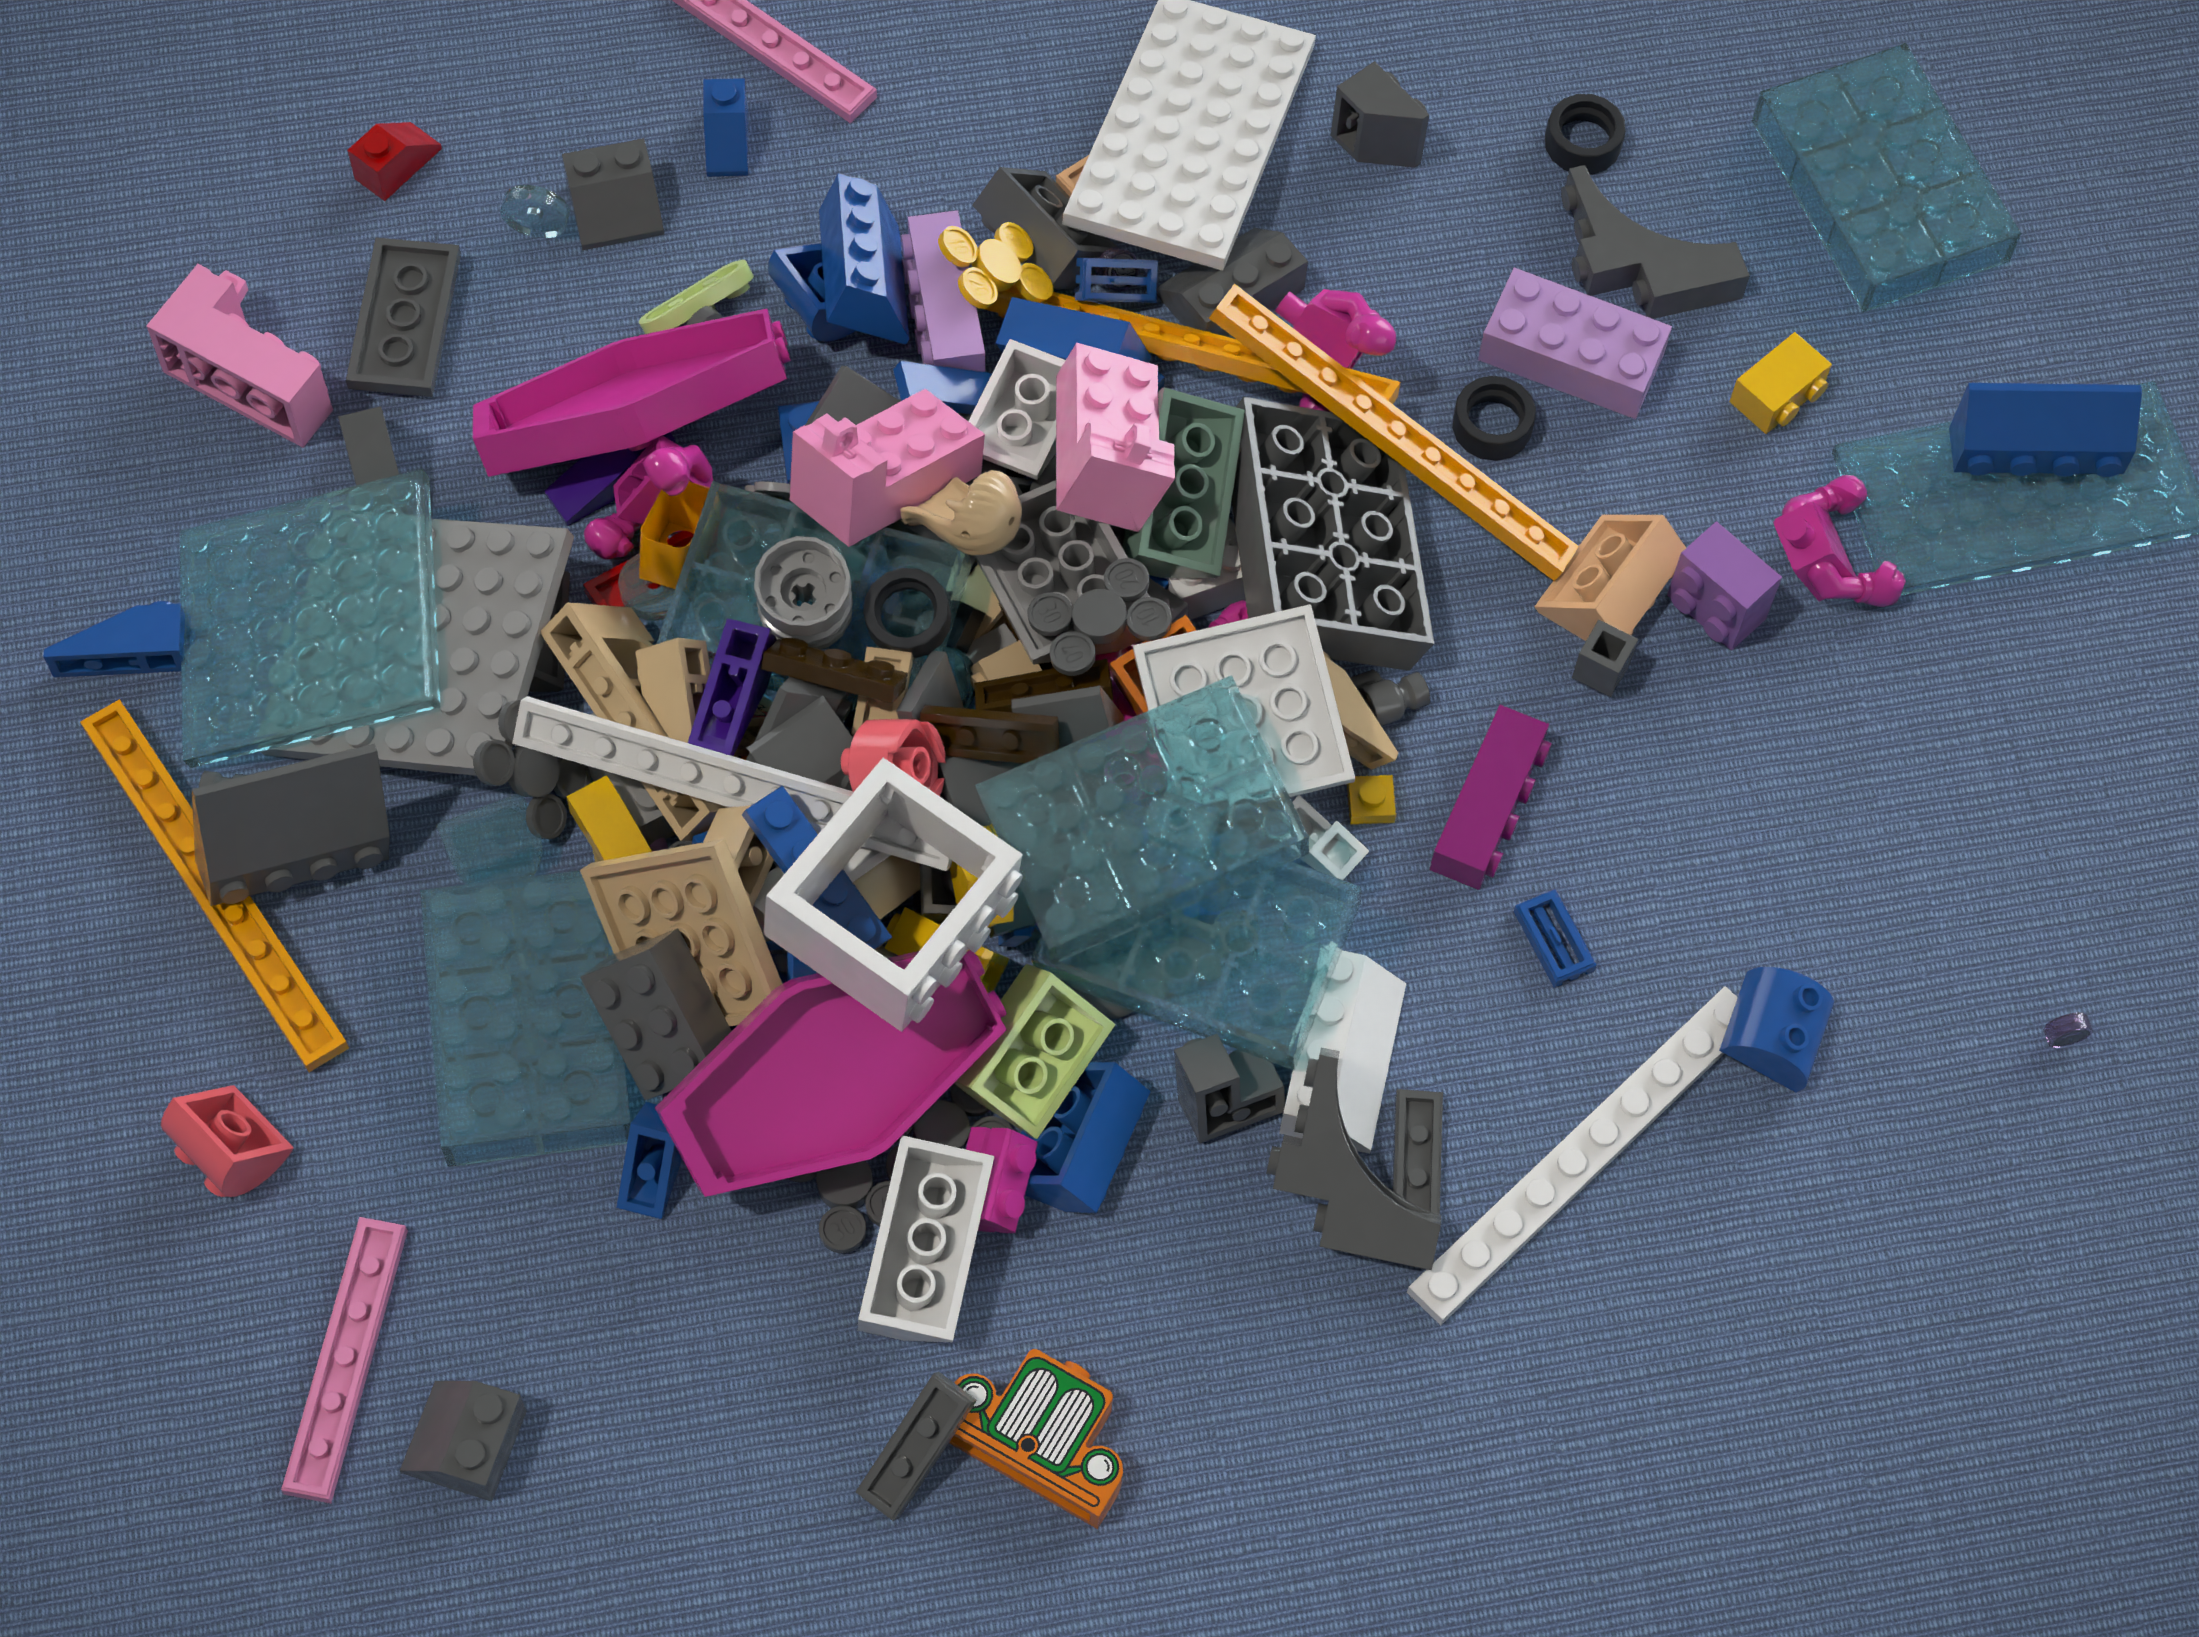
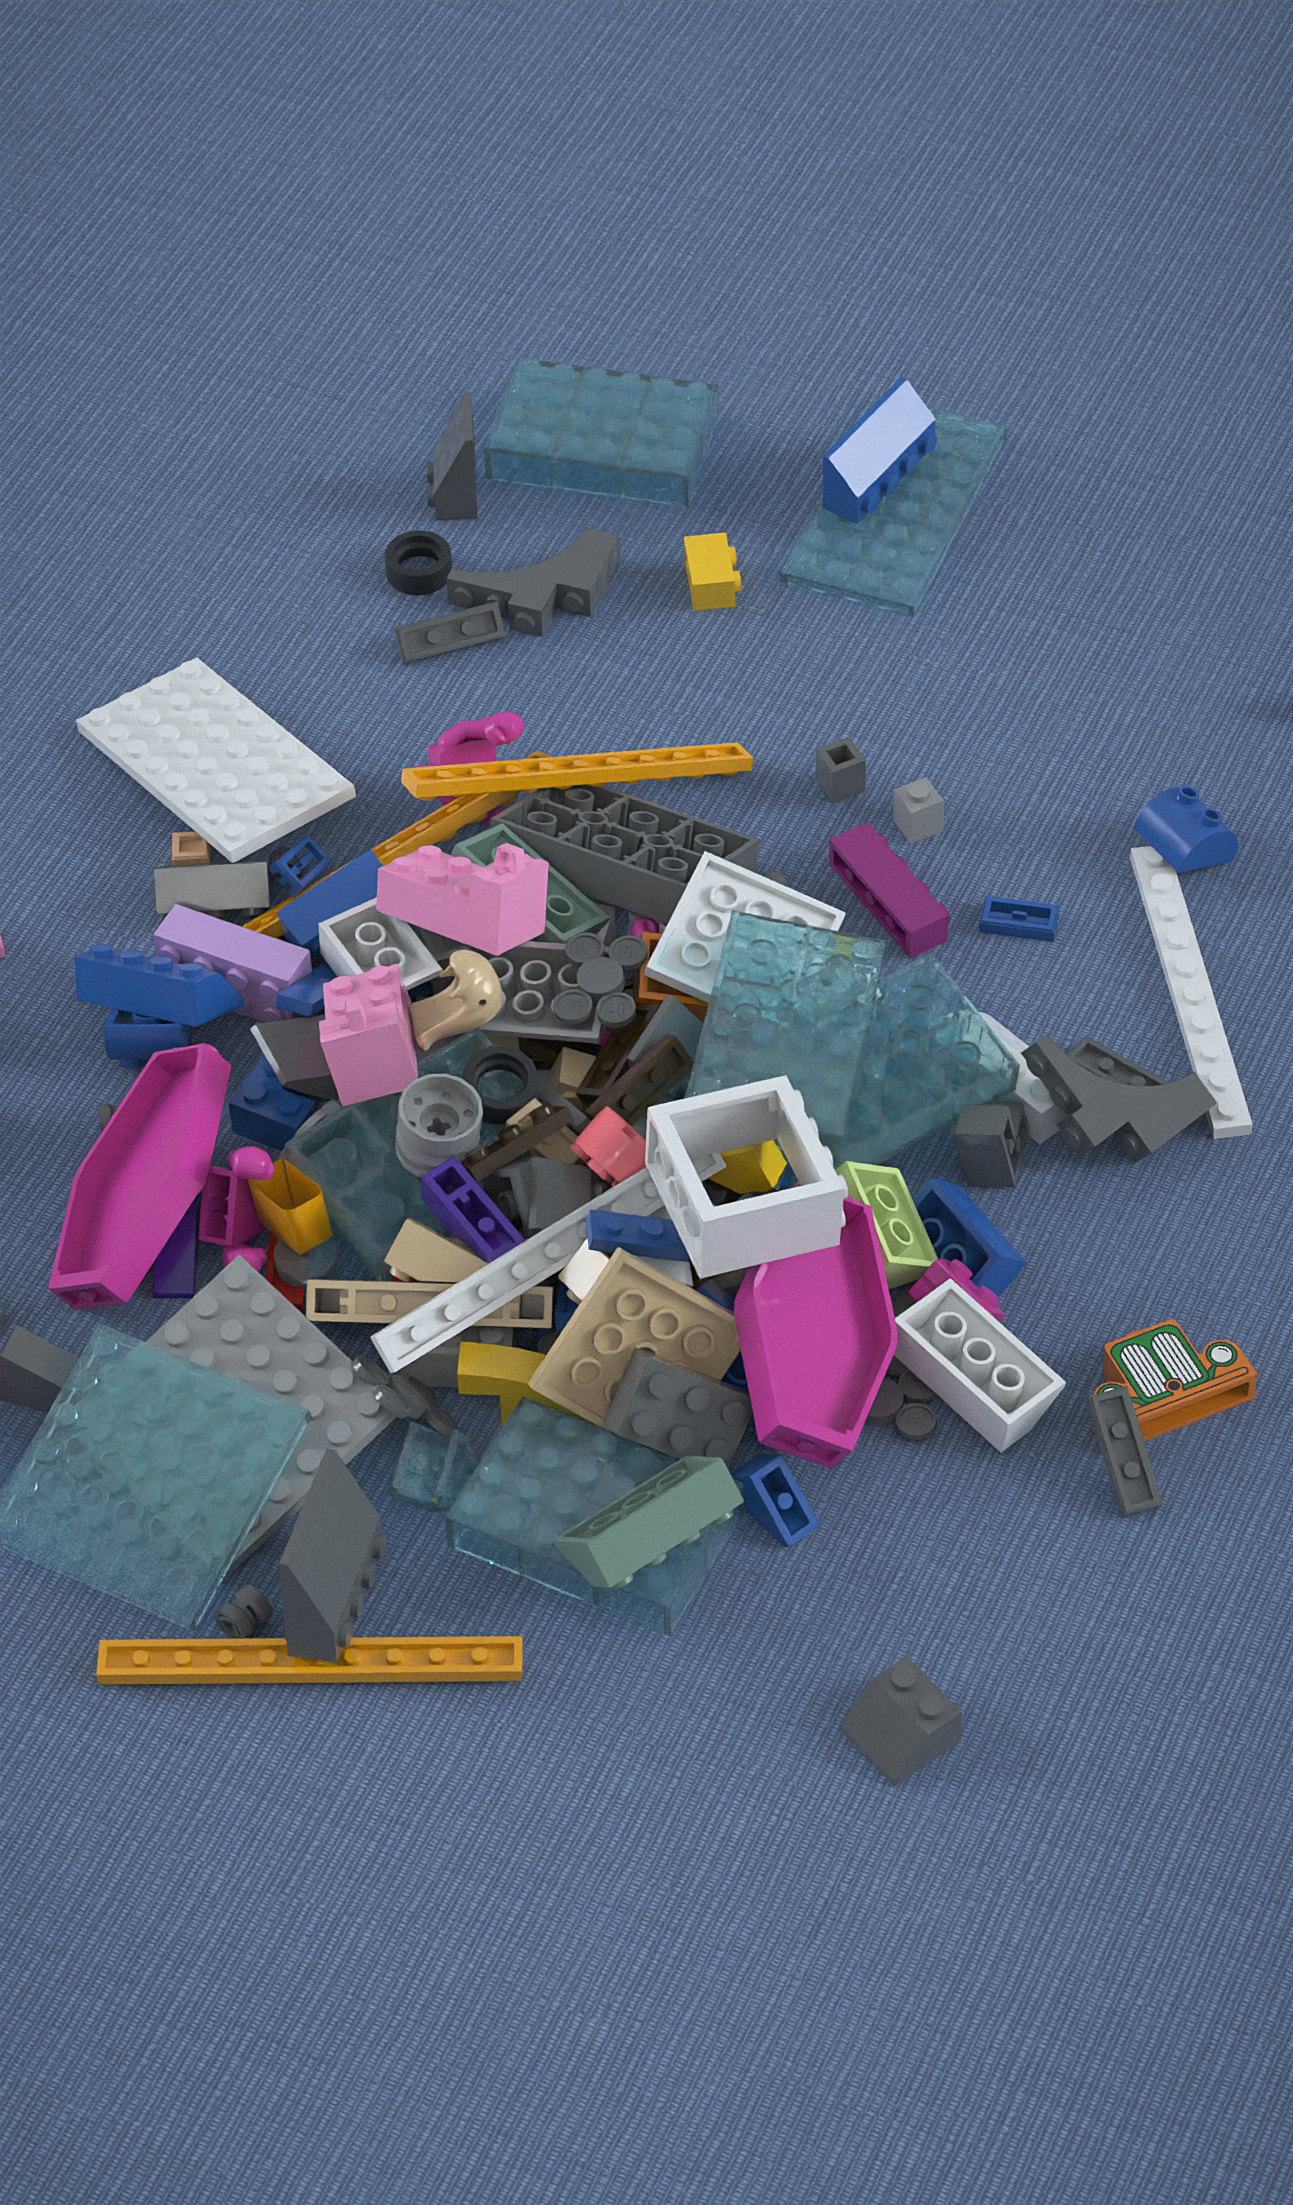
camera: 50 degrees left, 15 degrees down
blue slope [43,601,189,678] -> none
coral brick [161,1085,294,1197] -> none
bright pink tile [281,1217,408,1504] -> none
yellowish green plate [639,260,754,334] -> none
yellow piece [938,222,1053,309] -> none
dark grey slope [1157,228,1308,337] -> none
dark grey slope [1330,61,1429,168] -> none
black tyre [1452,375,1536,461] -> none
lavender brick [1478,268,1672,419] -> none
light nougat slope [1534,515,1686,641] -> none
medium lavender brick [1667,521,1782,651] -> none
dark pink torso [1773,475,1906,607] -> none
none -> dark grey tile [393,602,506,663]
none -> dark grey slope [427,393,478,521]
none -> sand green slope [553,1456,744,1590]
none -> light grey brick [893,777,944,844]

